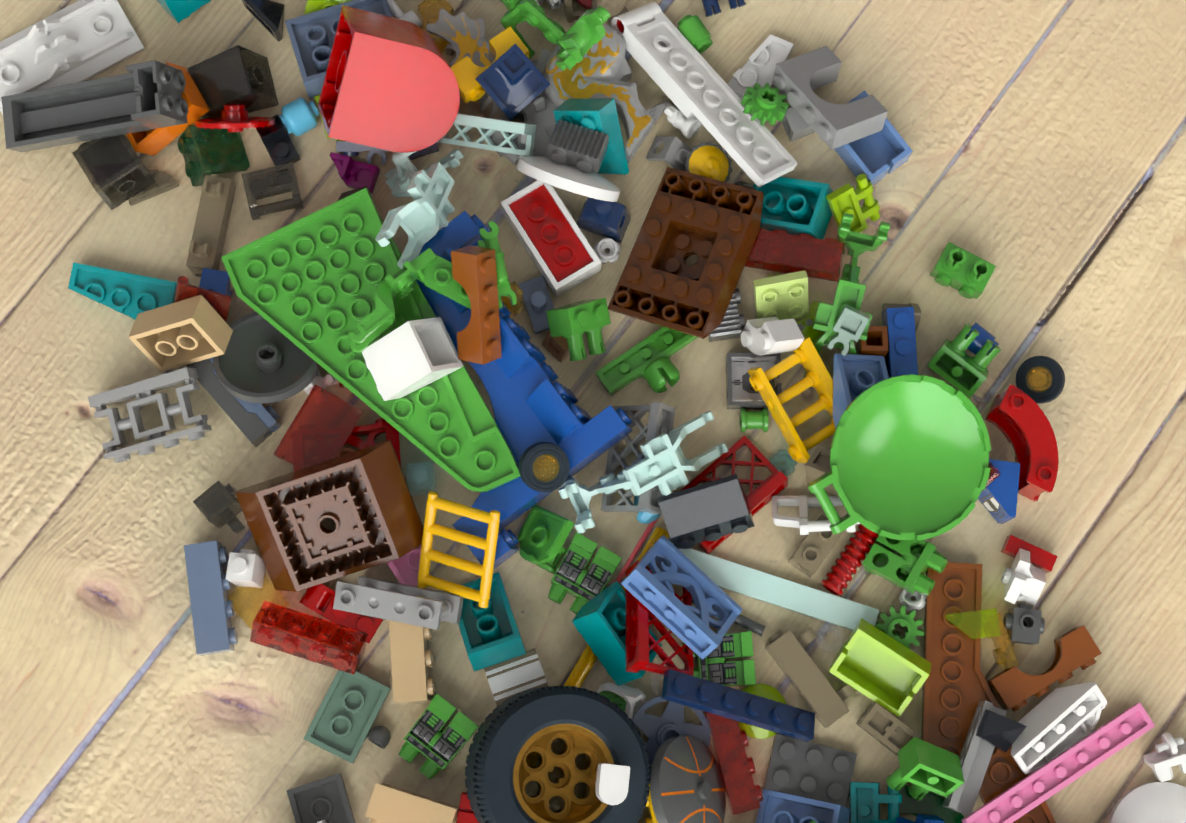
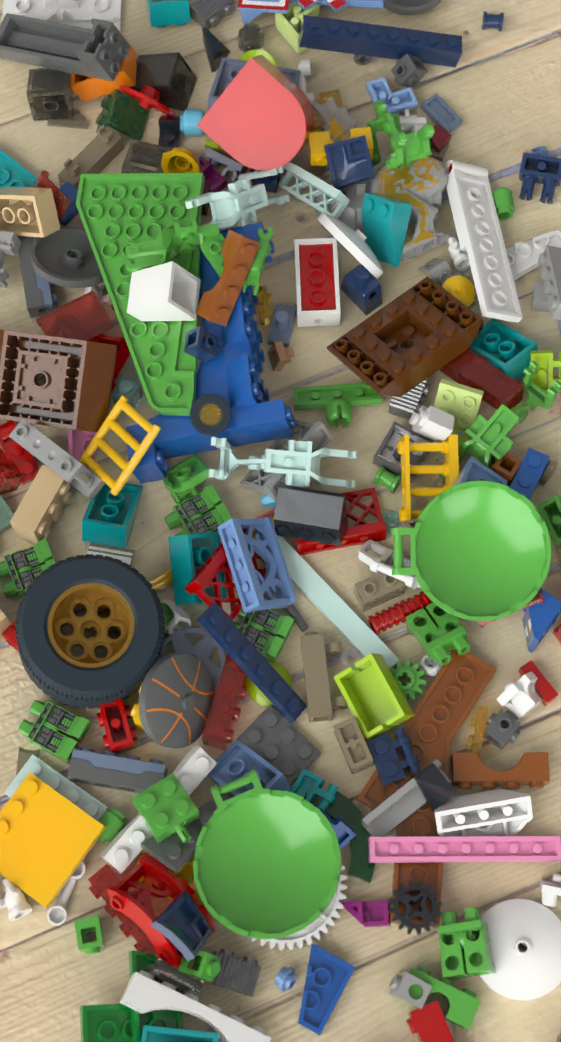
camera: 35 degrees right, 10 degrees down
bright green brick [546,298,611,361] -> none
flat silver brick [547,119,609,173] -> none
white plate [594,238,620,263] -> none
white piece [595,763,630,805] -> none
bright green gear [741,83,789,126] -> none
plate [827,304,870,356] -> none
bright green brick [886,737,964,801] -> none
clear neon green tile [945,608,1001,639] -> none
none -> yellow piece [161,147,200,173]
none -> dark blue brick [184,325,221,362]
none -> dark blue plate [366,728,421,787]

